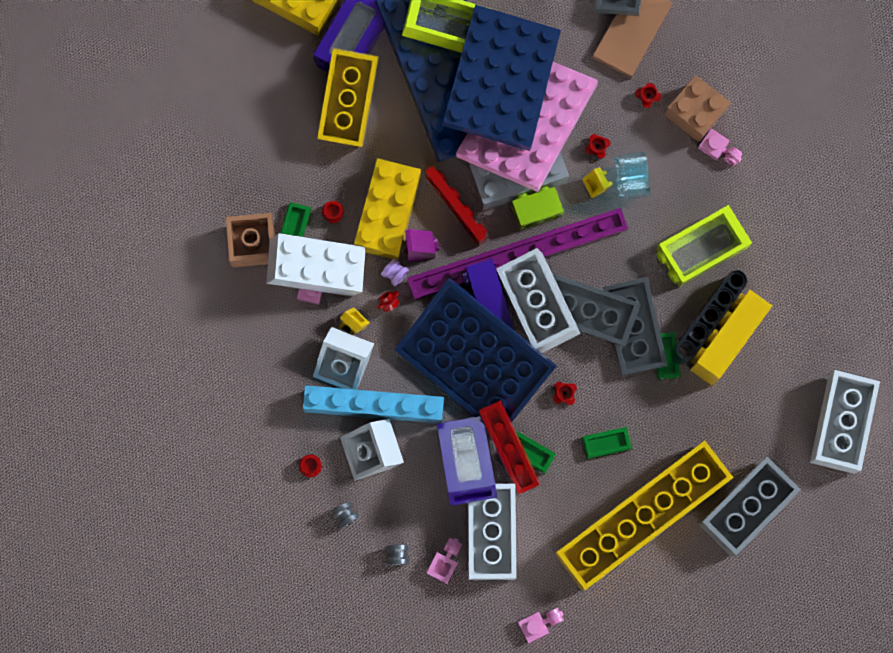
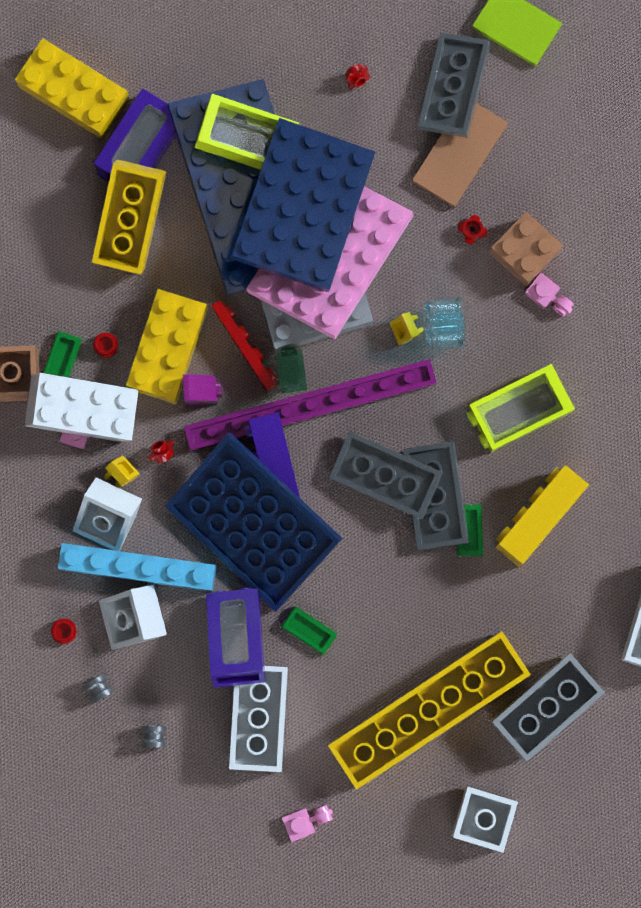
camera: 10 degrees right, 5 degrees up
lavender wheel [381,258,409,287] -> none
bright pink plate [427,538,462,584] -> none
red plate [479,400,540,494] -> none
white brick [497,248,580,353] -> none
lime brick [511,186,564,231] -> none
red plate [553,381,577,406] -> none
green tile [582,427,632,460] -> none
red plate [585,134,611,159] -> none
black beam [671,270,747,365] -> none
none -> clear green slope [276,346,307,393]
none -> white brick [451,786,518,853]

